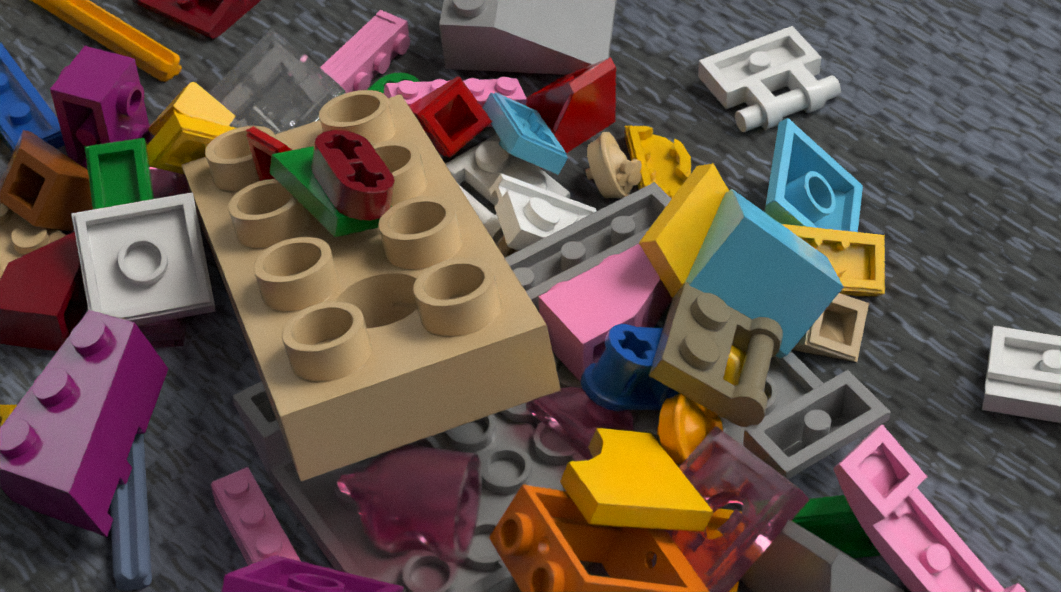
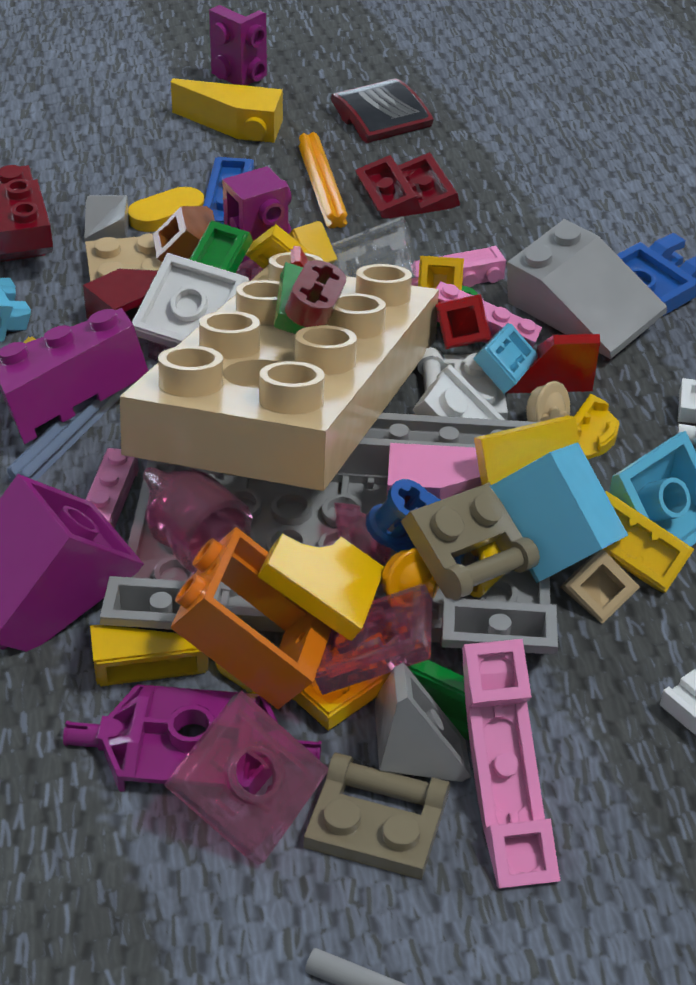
camera: 35 degrees right, 5 degrees down
none -> yellow slope [418,256,464,290]

